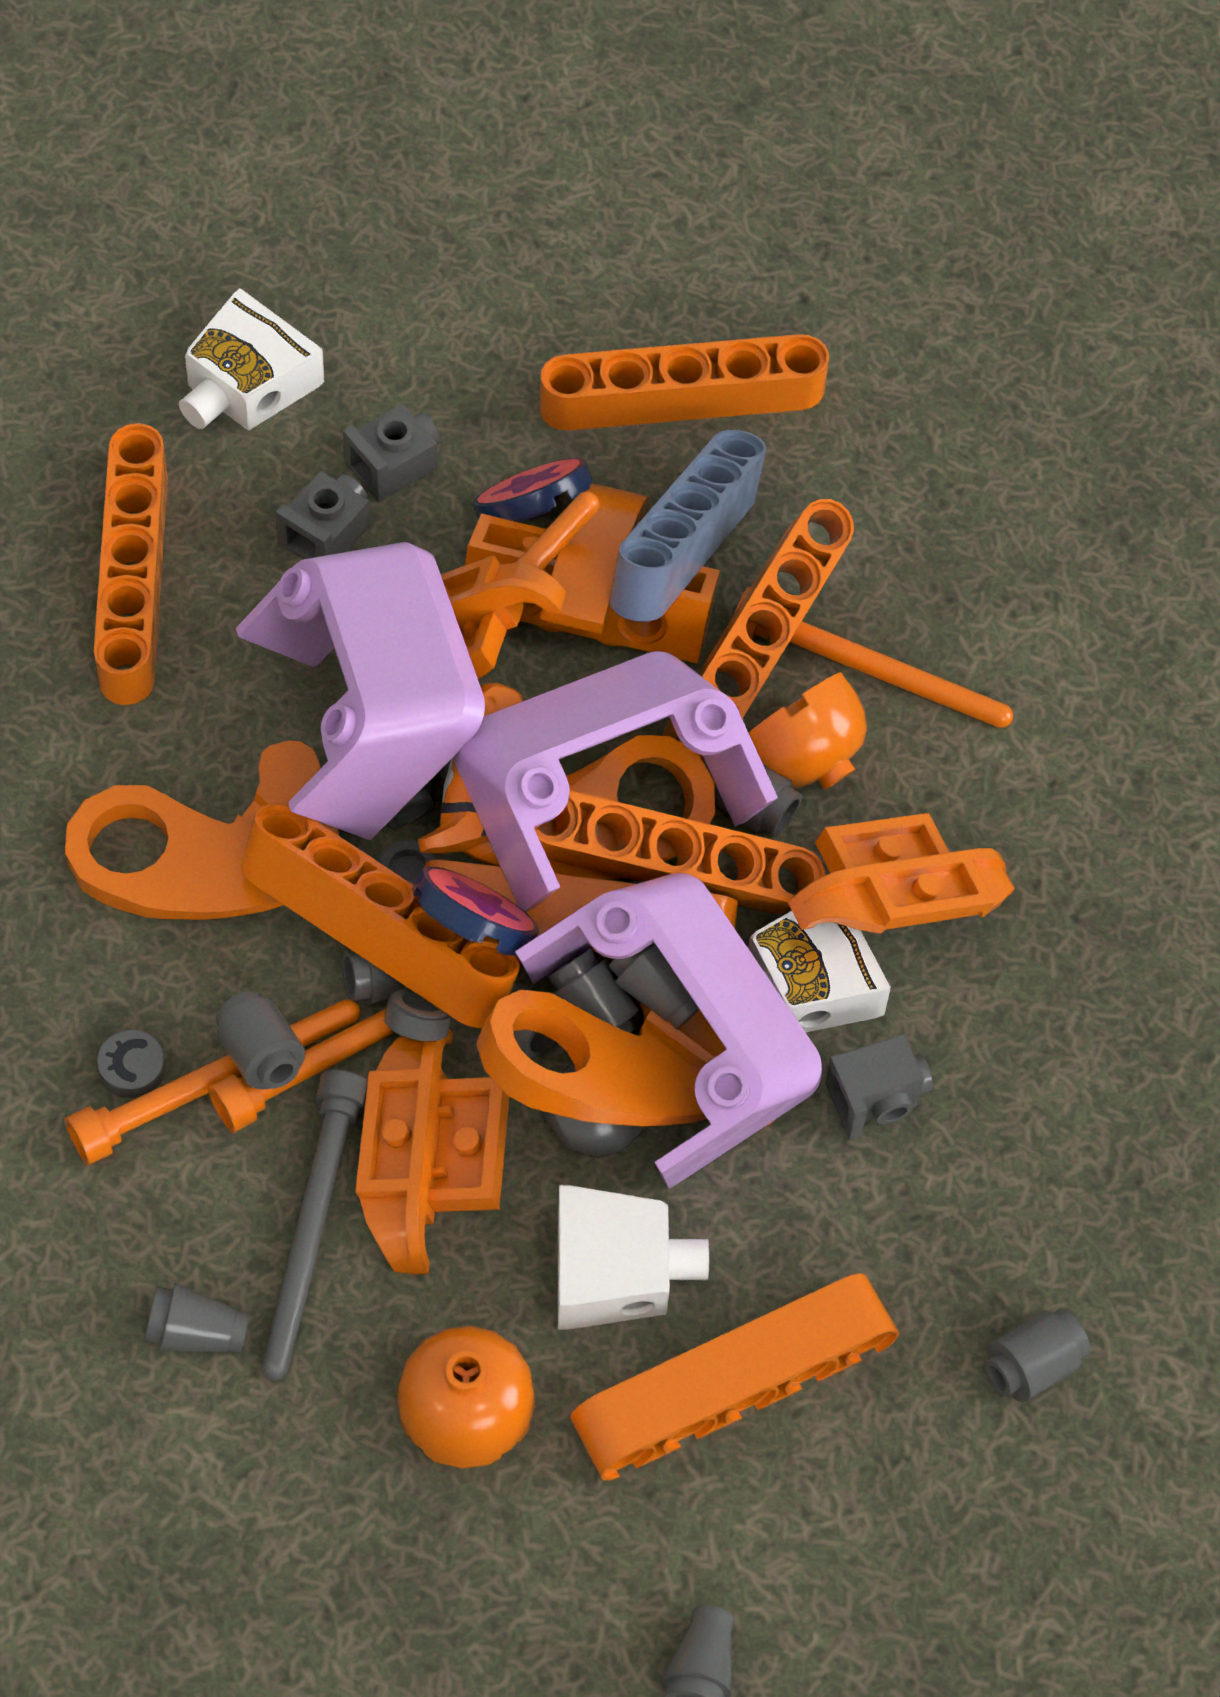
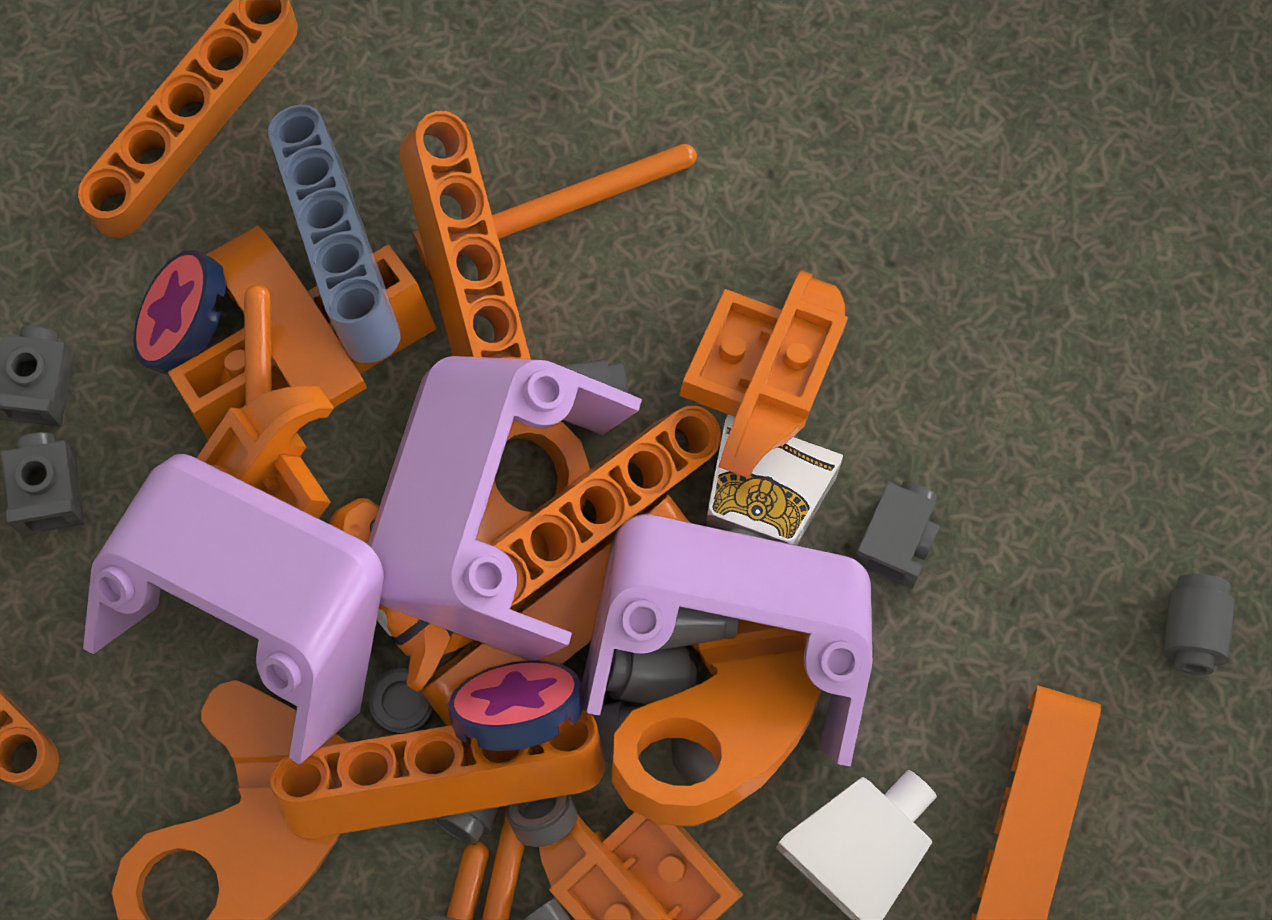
camera: 40 degrees left, 15 degrees up
orange cylinder [748,672,867,790] -> none

